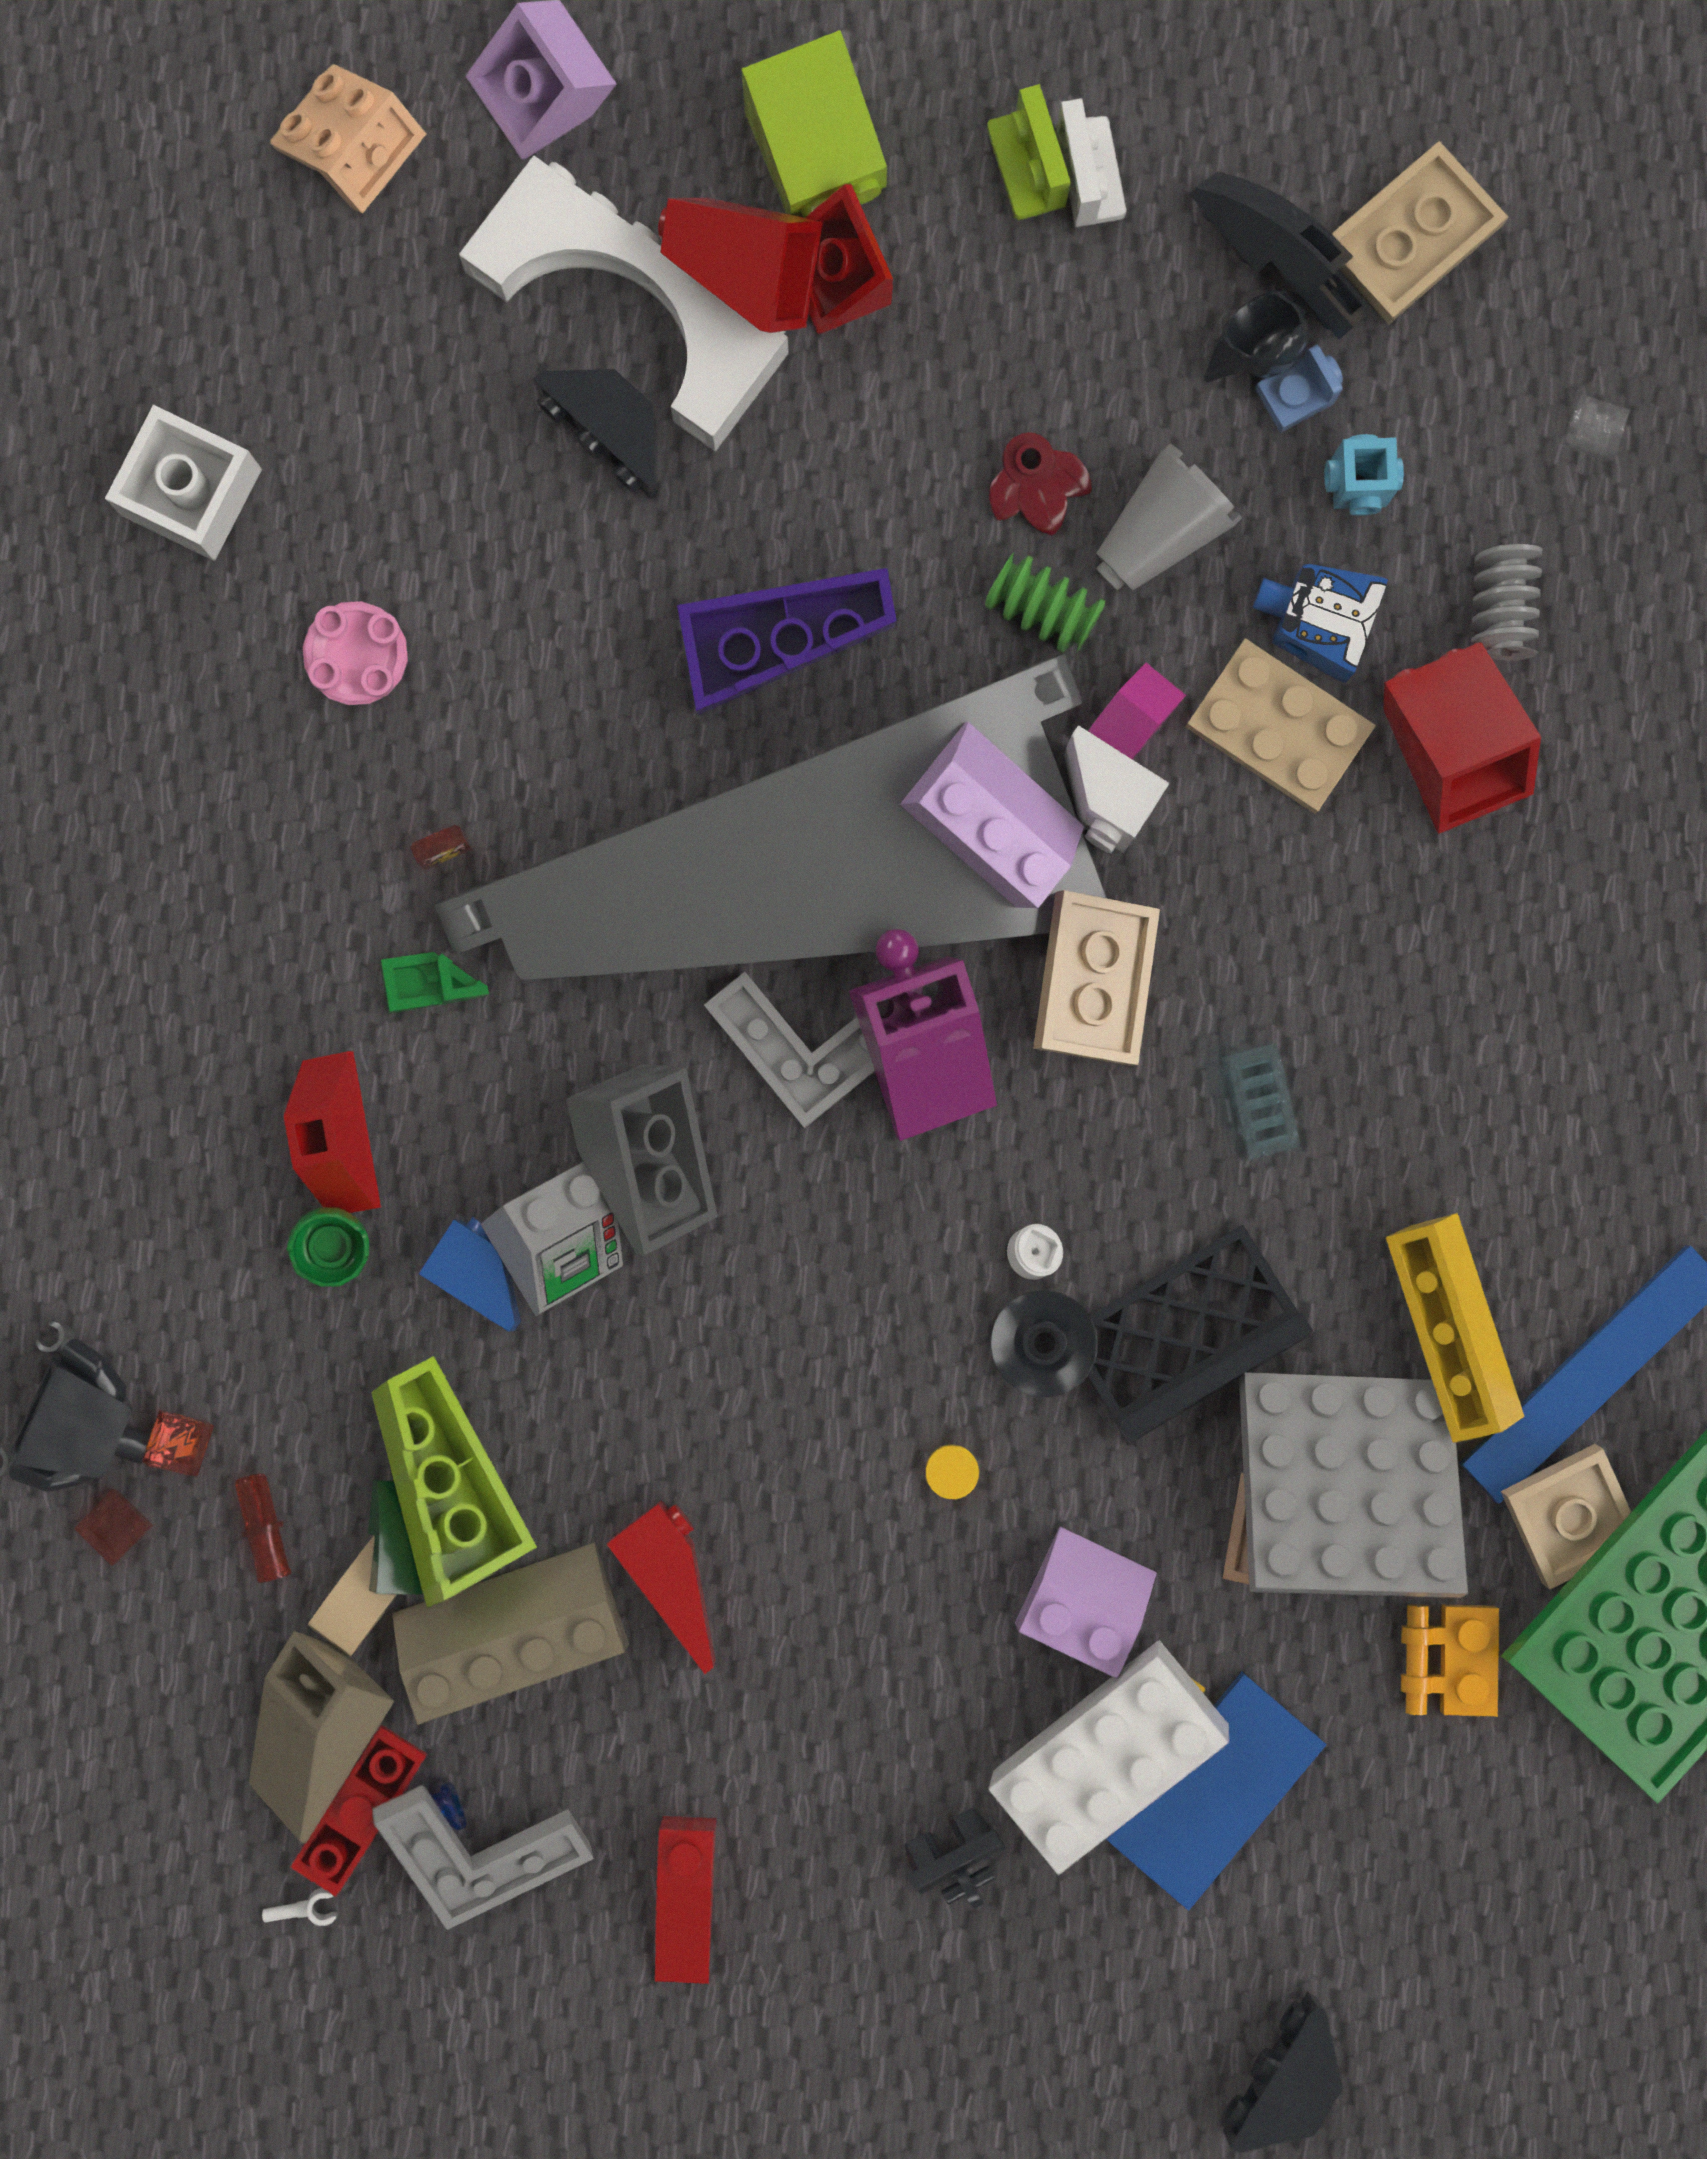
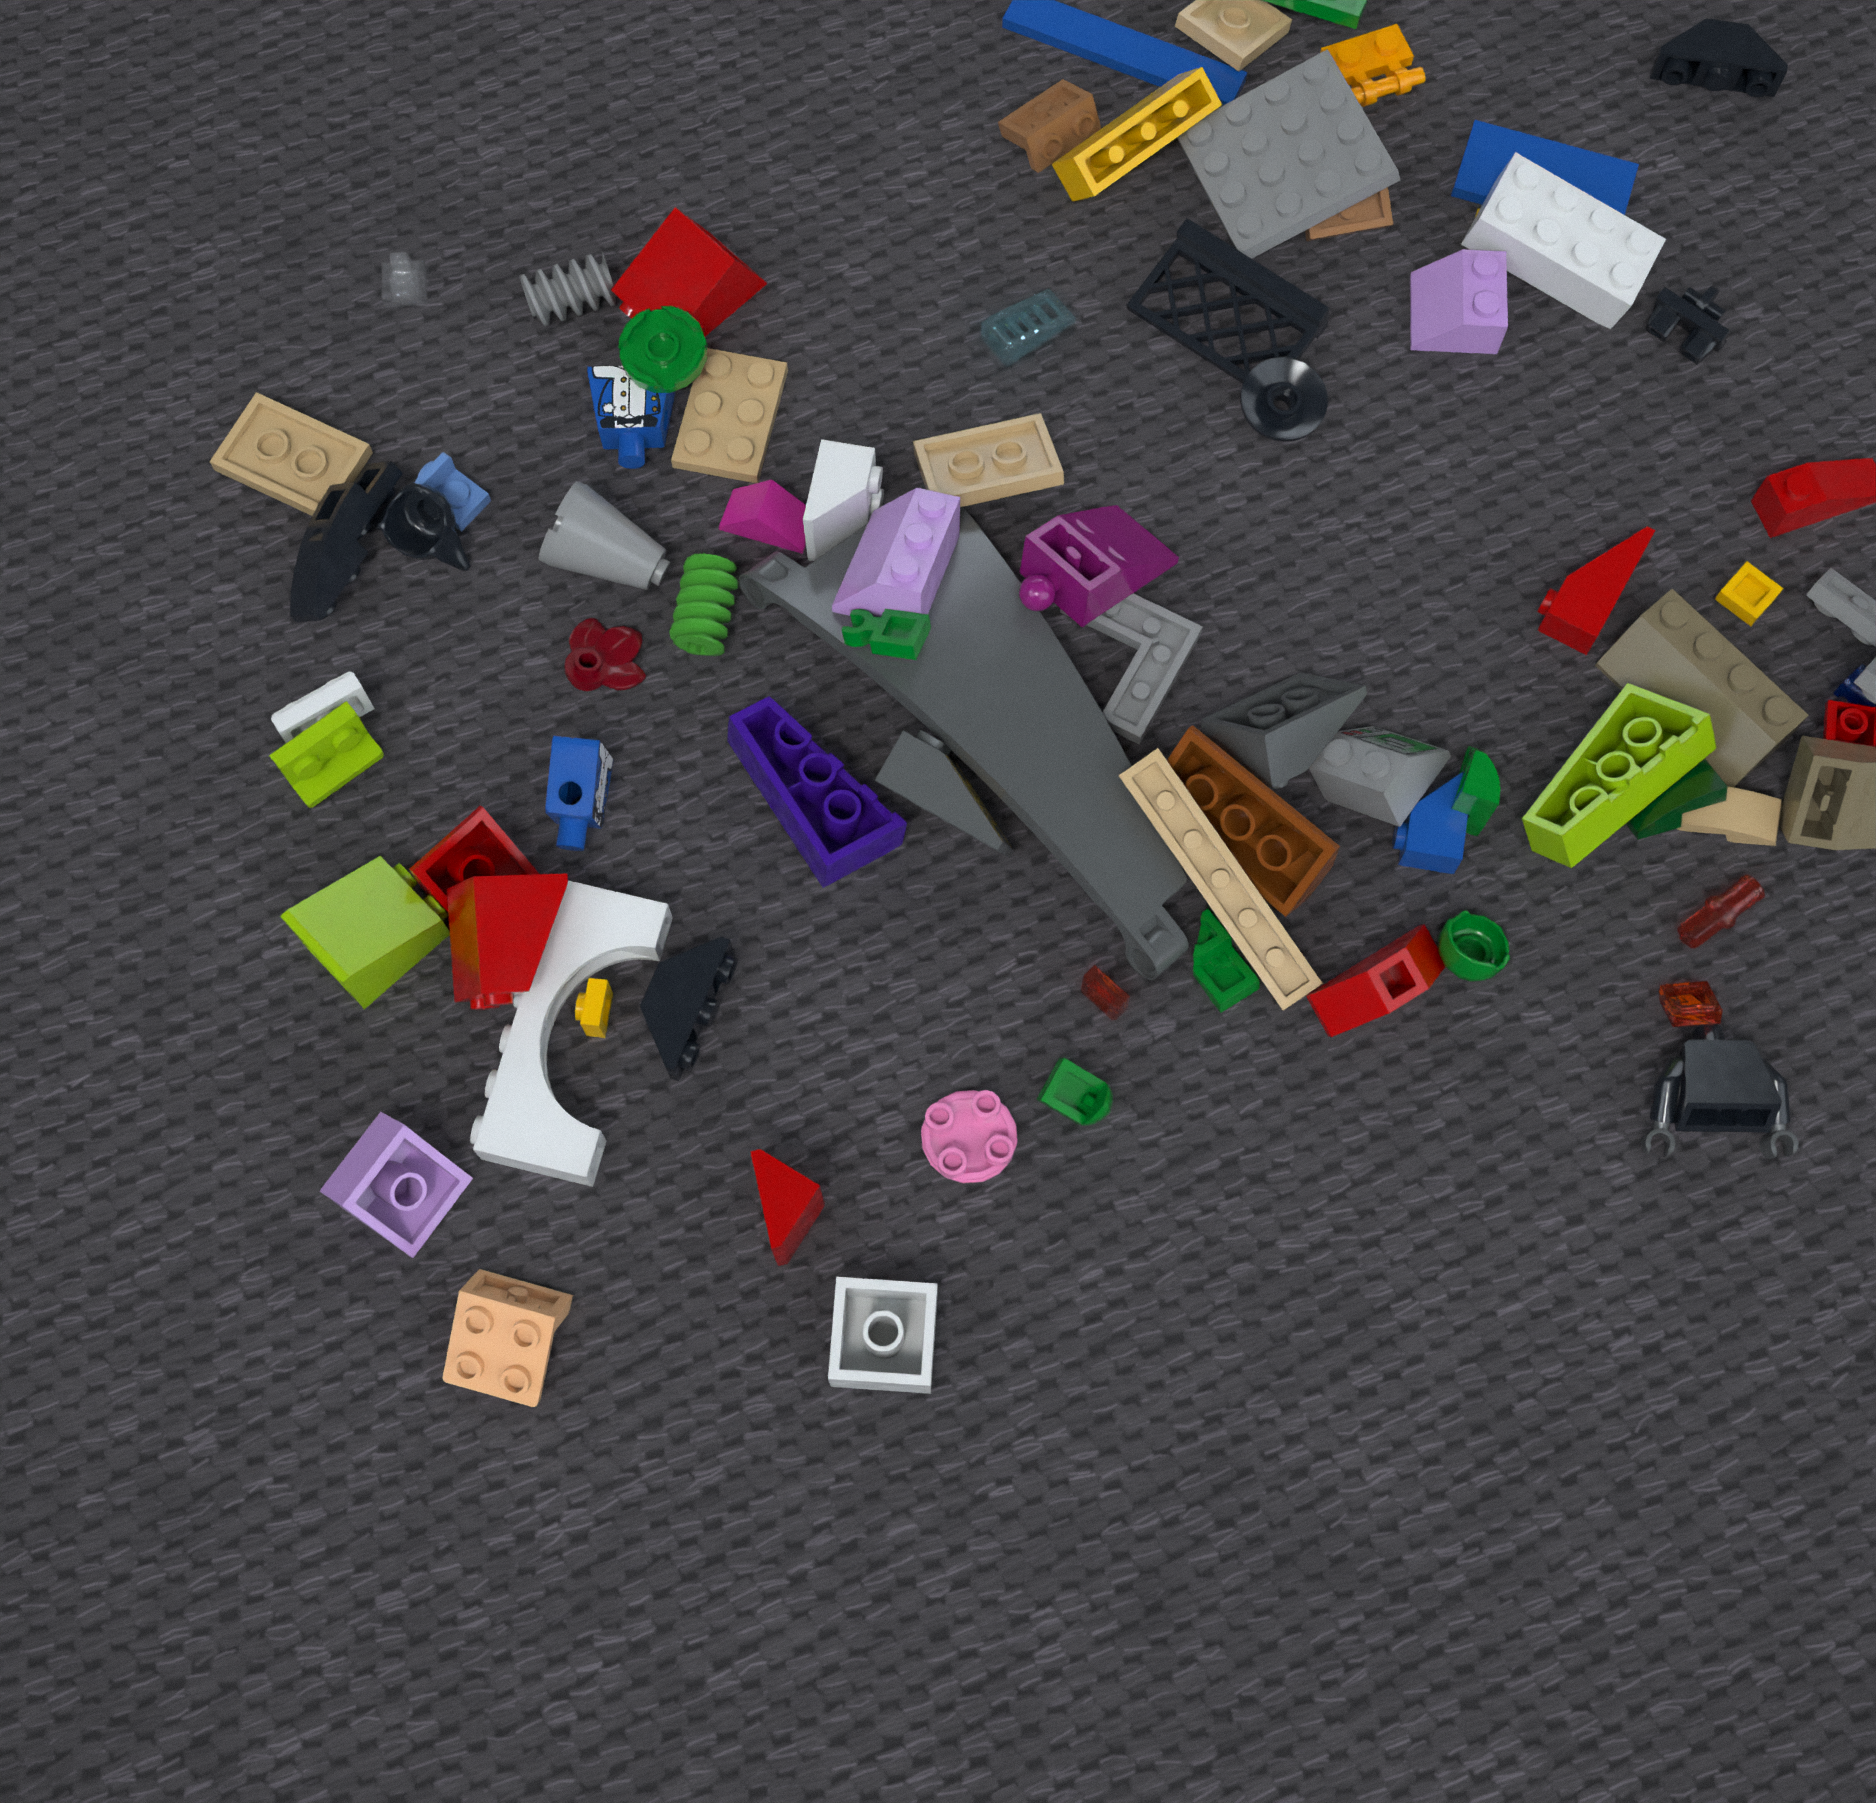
camera: 105 degrees left, 15 degrees down
clear red tile [74,1489,154,1566] -> none
yellow tile [925,1444,979,1499] -> none
white tile [1007,1224,1063,1280] -> none
medium azure brick [1324,434,1404,516] -> none
none -> blue torso [545,736,614,851]
none -> yellow plate [575,978,613,1038]
none -> green tile [619,306,707,393]
none -> red slope [750,1149,825,1266]
none -> green plate [842,608,931,660]
none -> dark grey slope [875,730,1015,858]
none -> medium nougat bracket [998,79,1101,173]
none -> green plate [1036,1058,1113,1126]
none -> tan plate [1119,748,1323,1010]
none -> dark orange slope [1167,725,1340,917]
none -> green slope [1452,746,1501,837]
none -> yellow plate [1715,561,1784,626]

